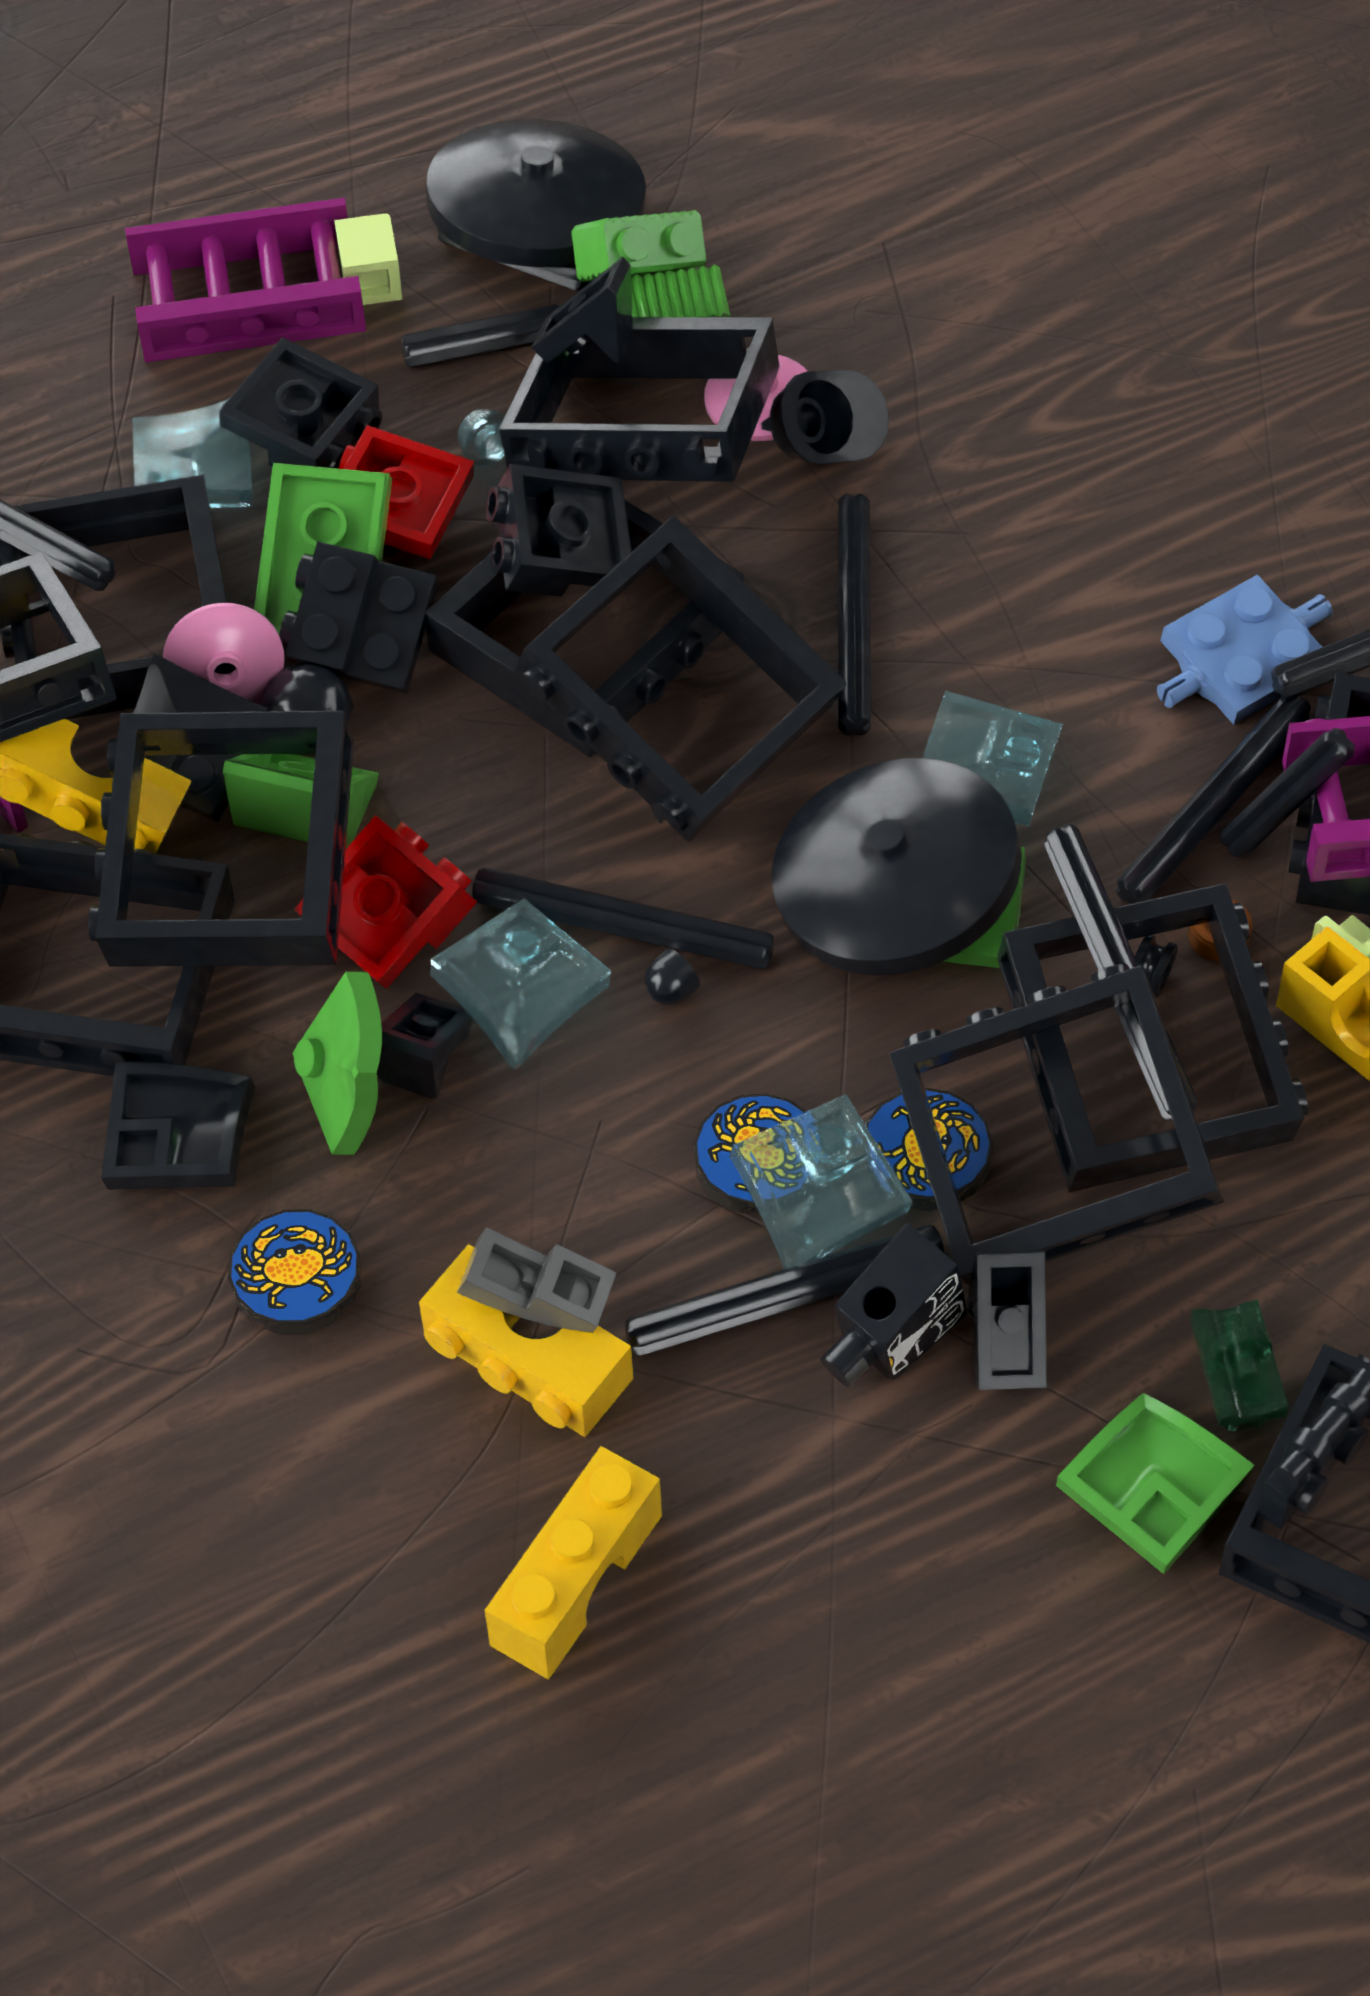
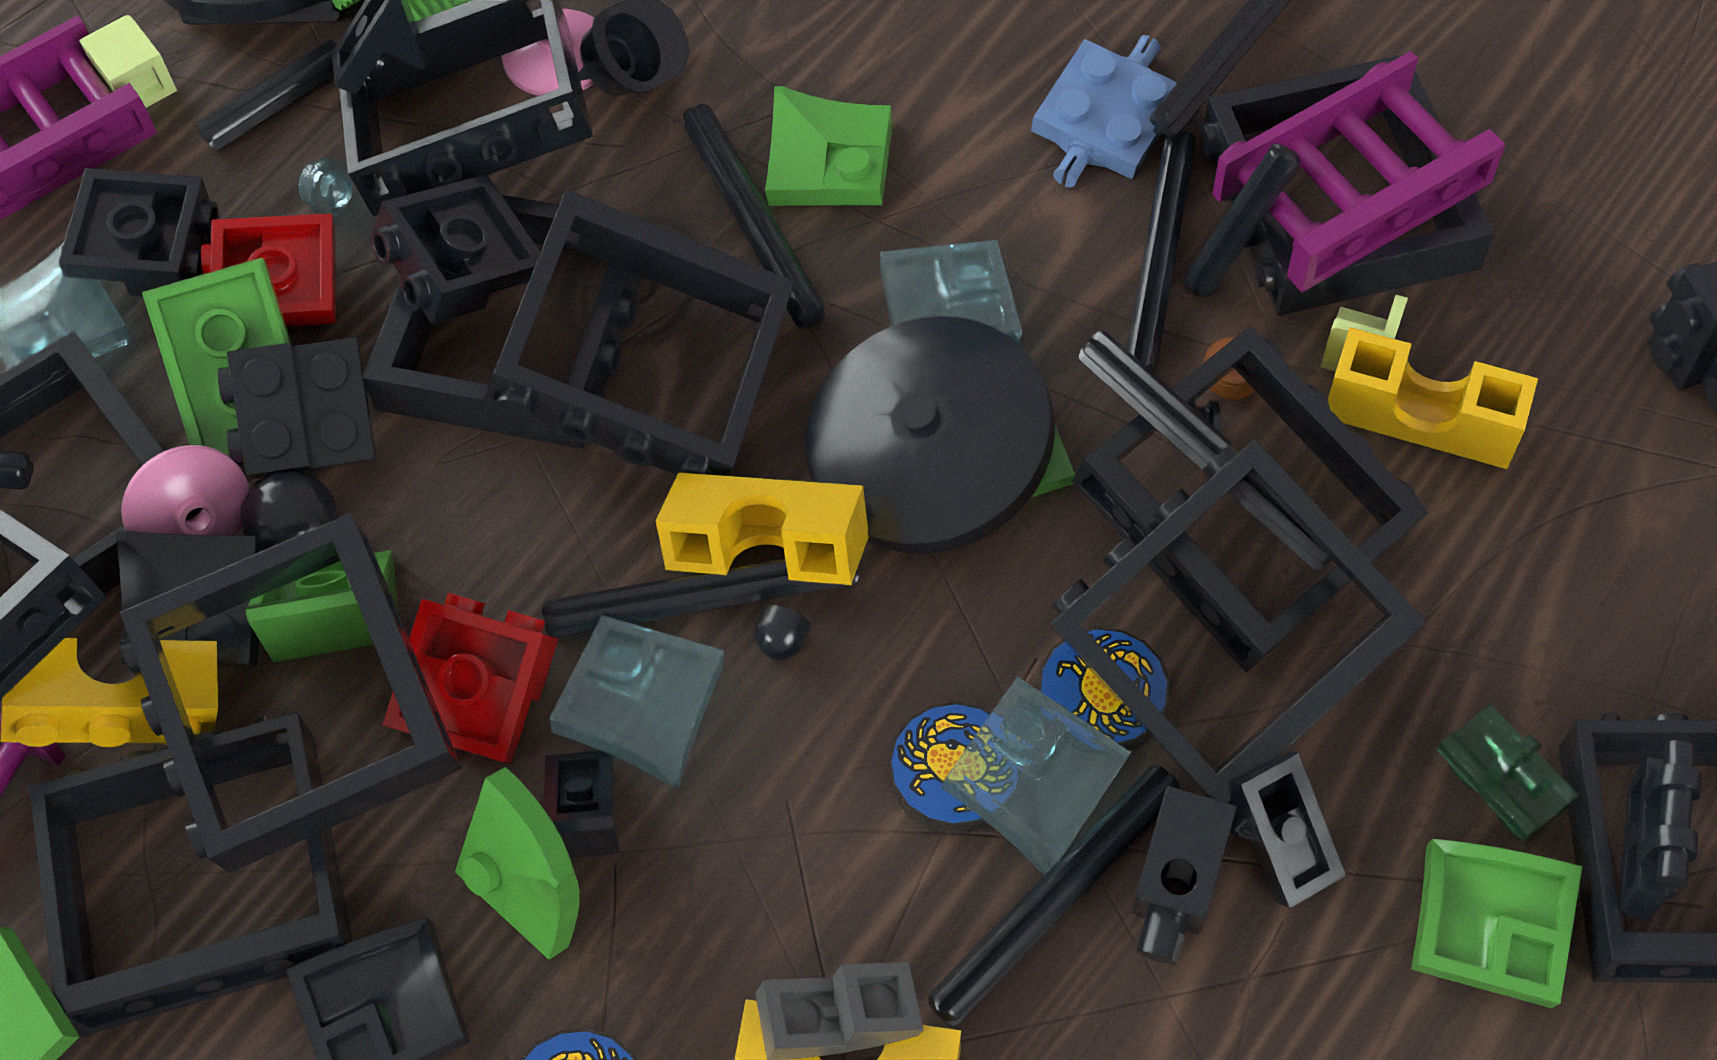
camera: 25 degrees left, 5 degrees up
none -> yellow arch [656,473,869,585]
none -> bright green plate [765,86,893,206]

